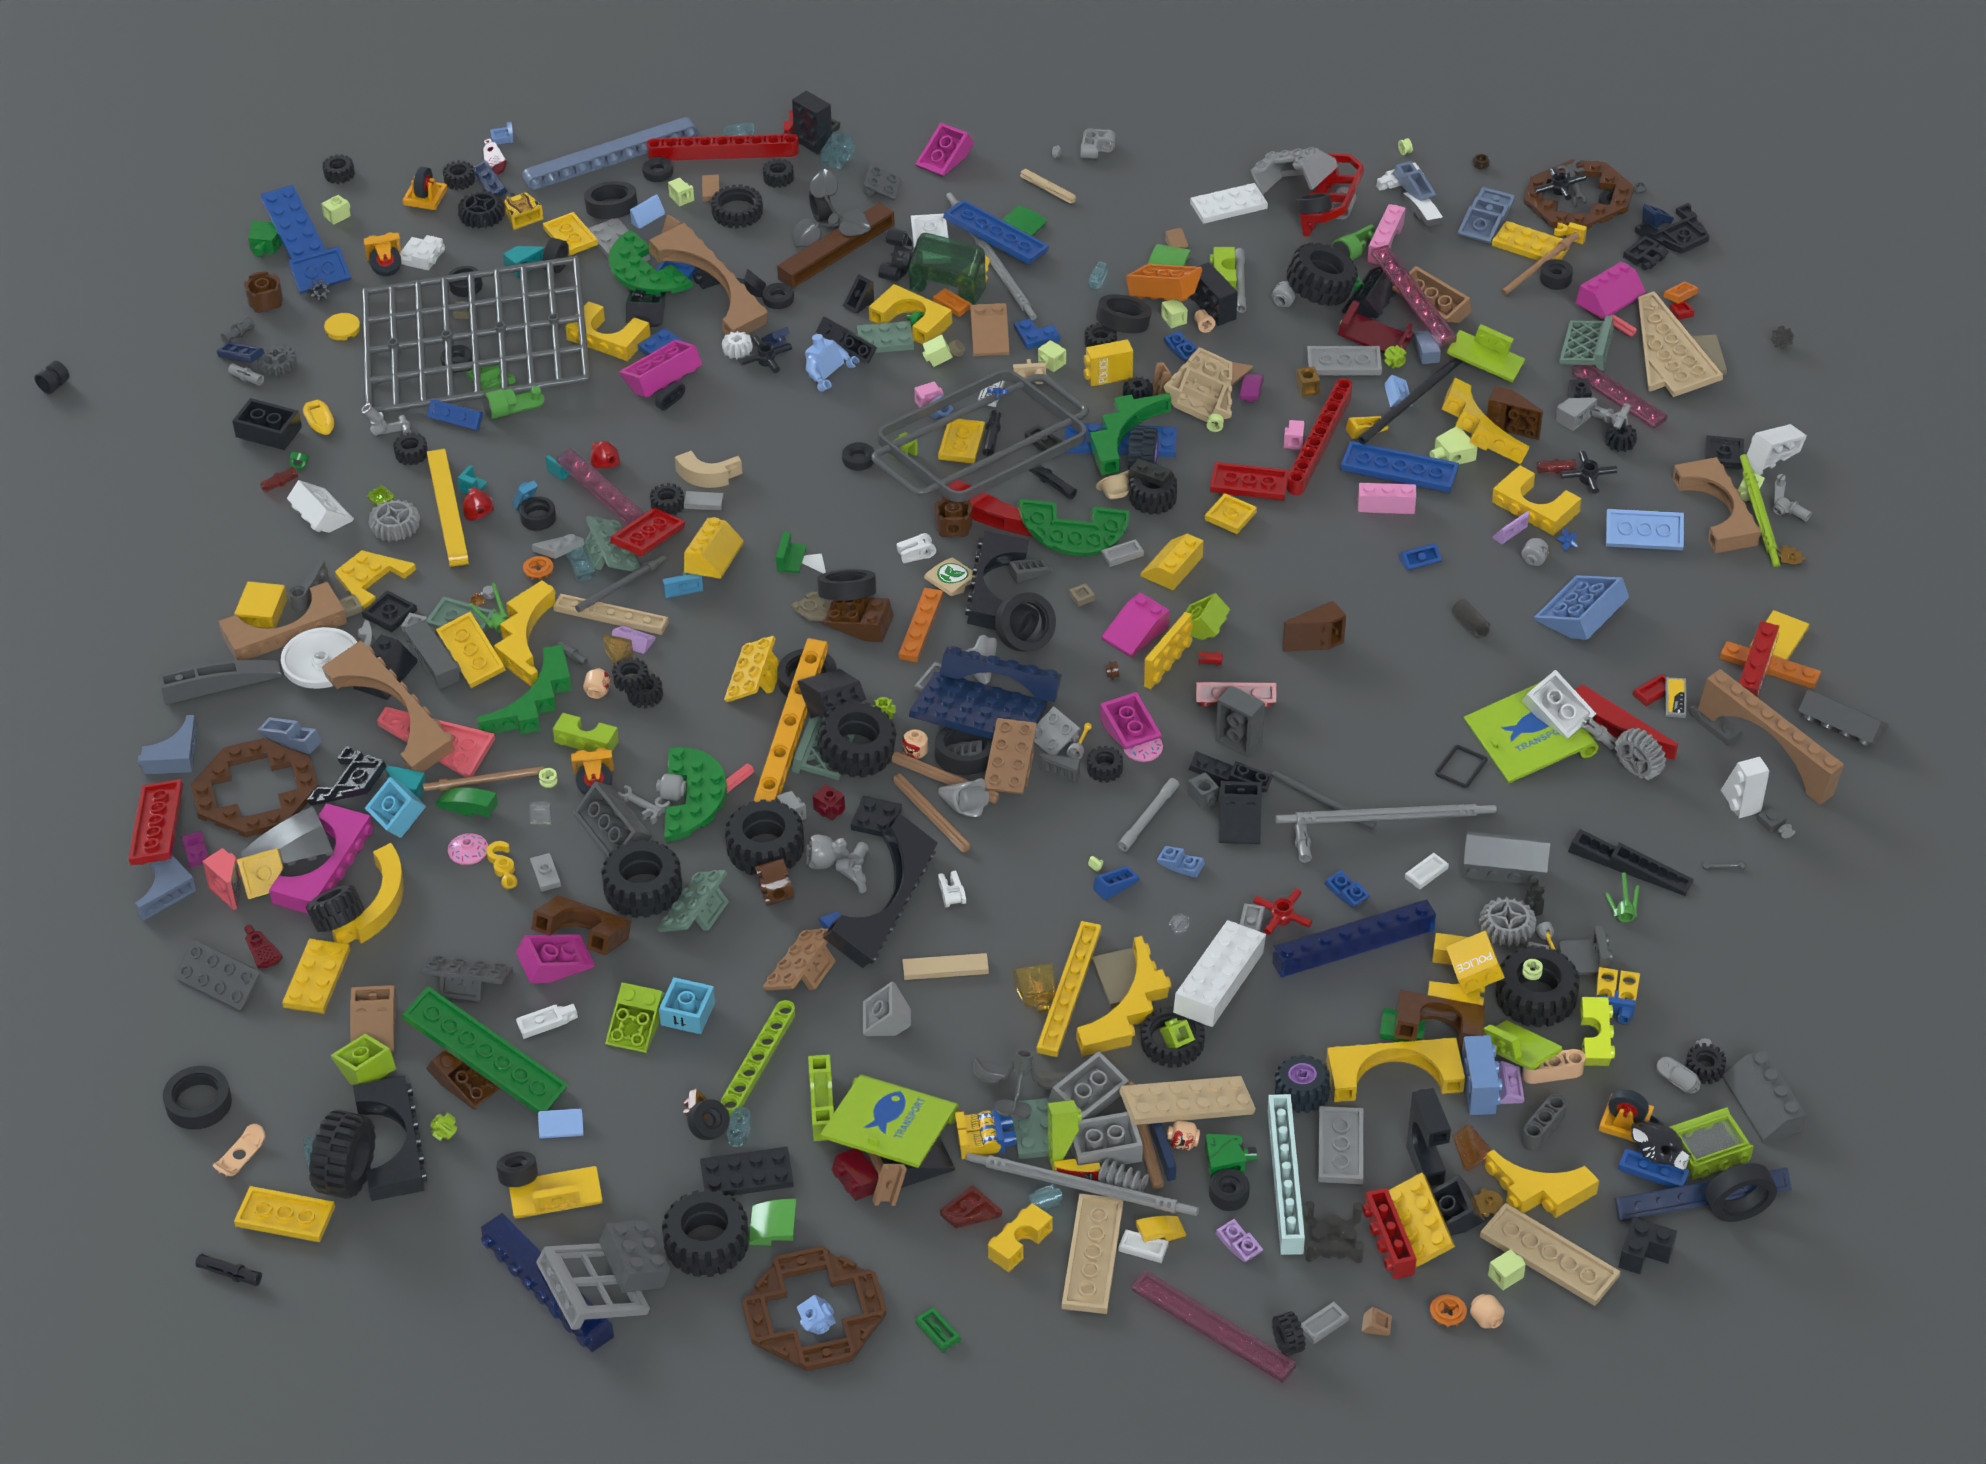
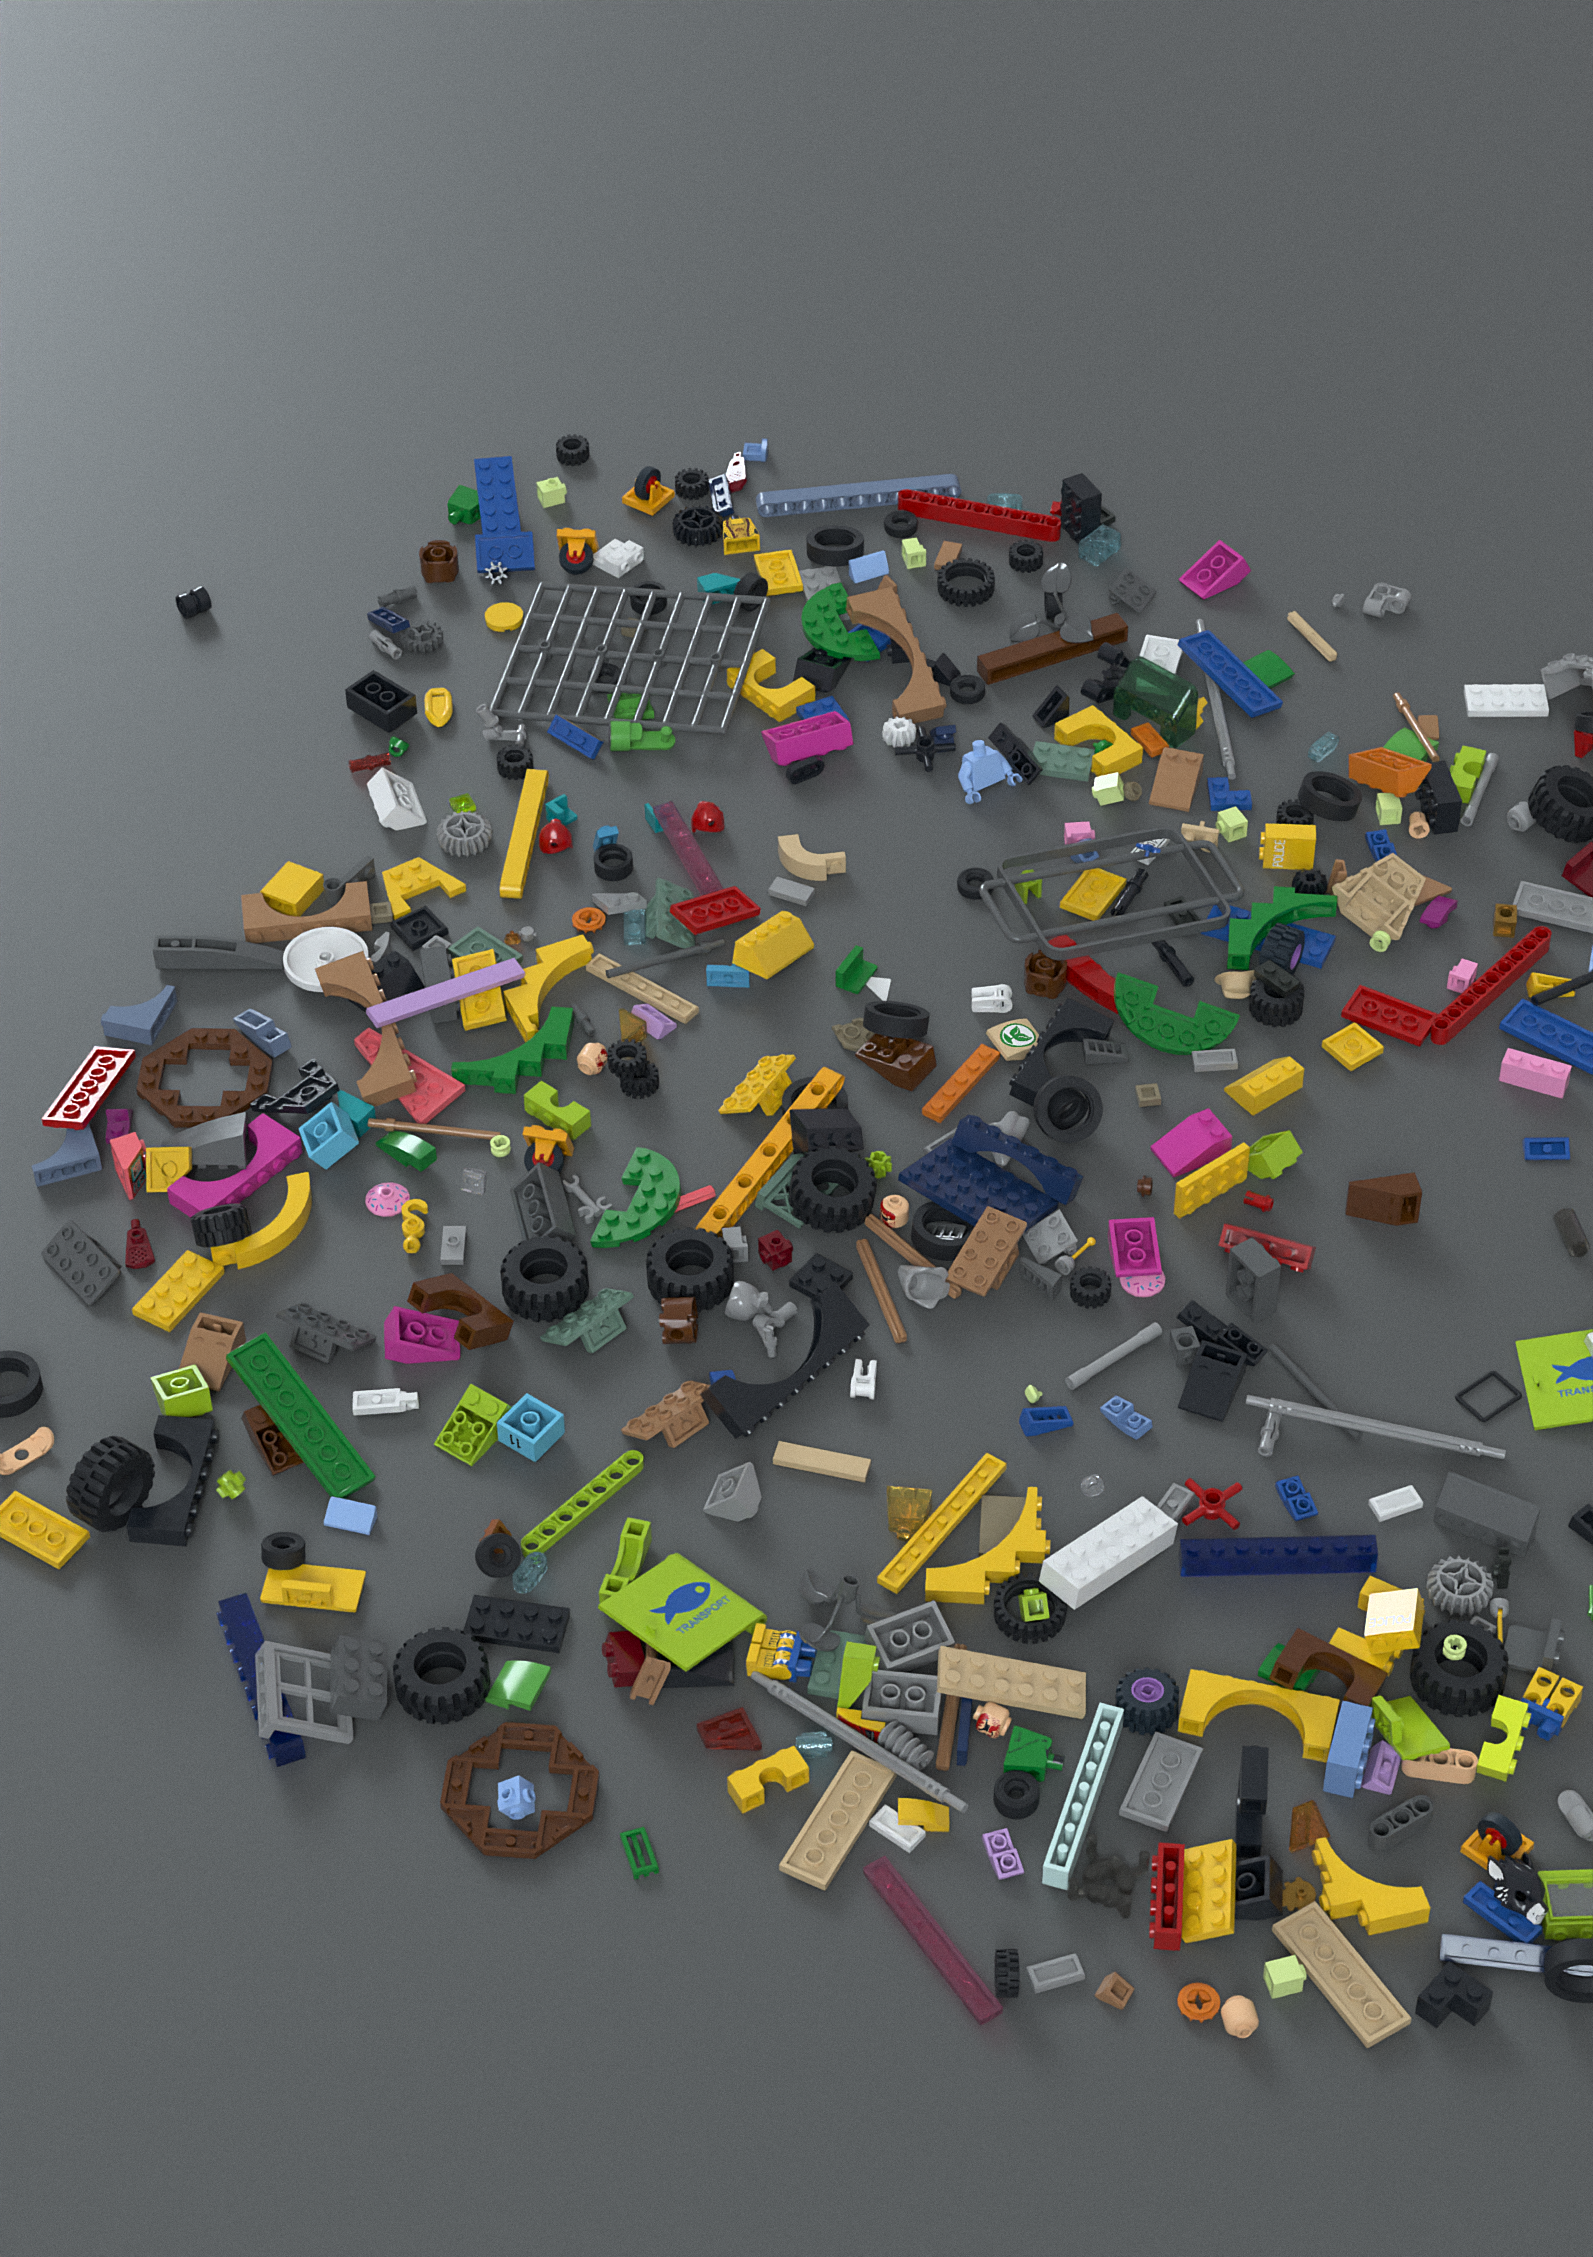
camera: 20 degrees right, 0 degrees up
bright green plant [469,583,508,633] -> none
black tyre [650,483,684,516] -> none
light grey head [656,774,687,801] -> none
none -> lavender tile [366,958,525,1028]
none -> medium nougat bar [1393,692,1440,762]

